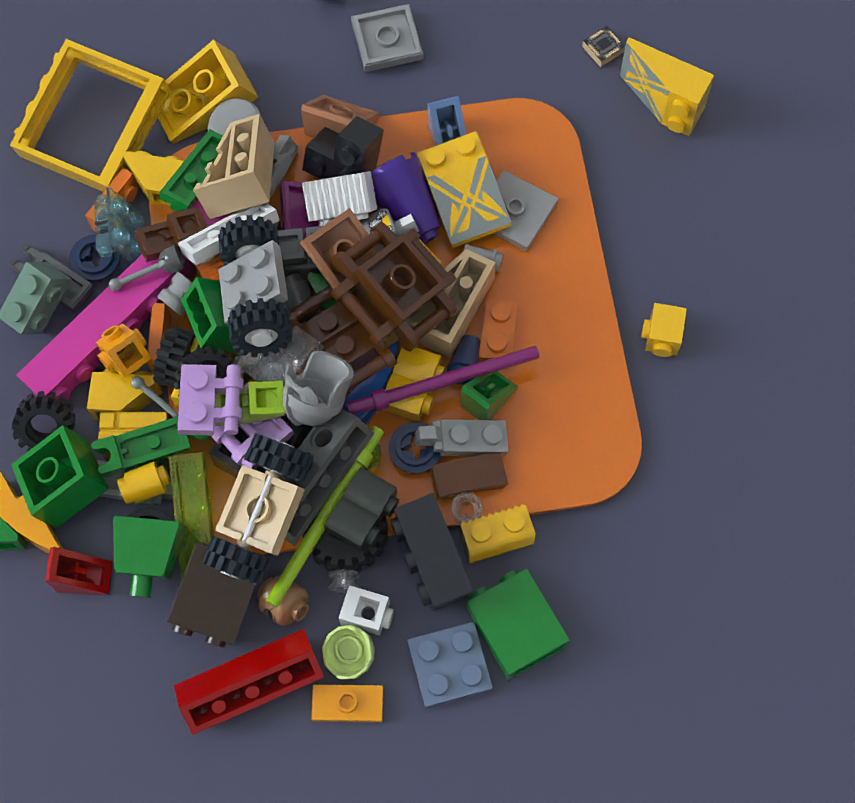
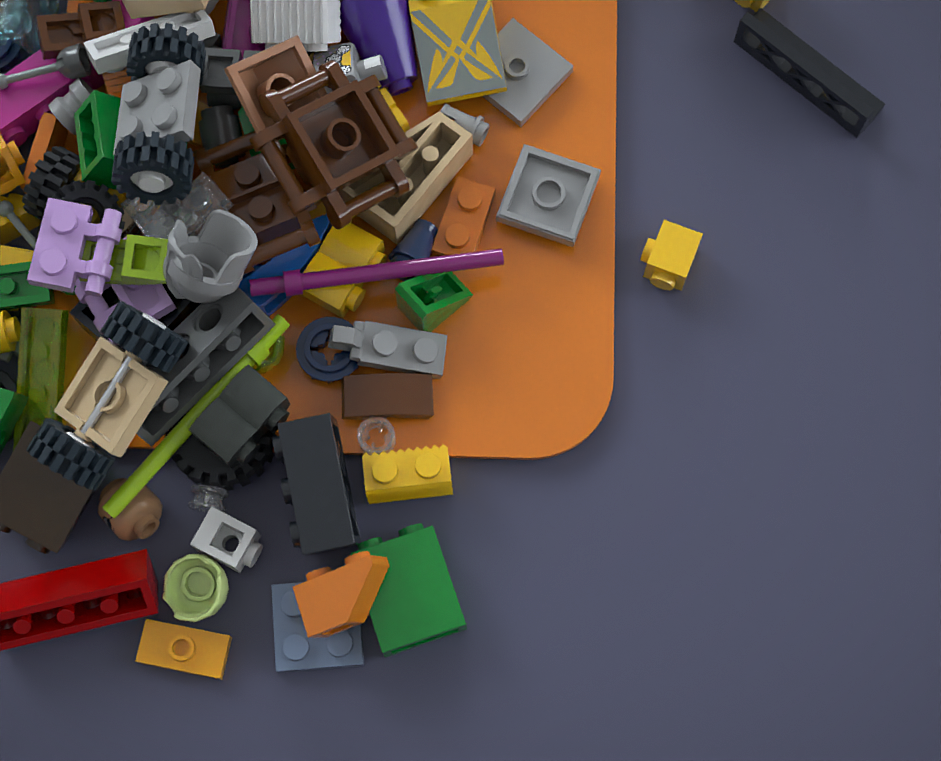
camera: 10 degrees right, 5 degrees up
none -> orange slope [293,551,390,638]
none -> light grey plate [496,144,601,247]
none -> black fence [733,8,885,138]

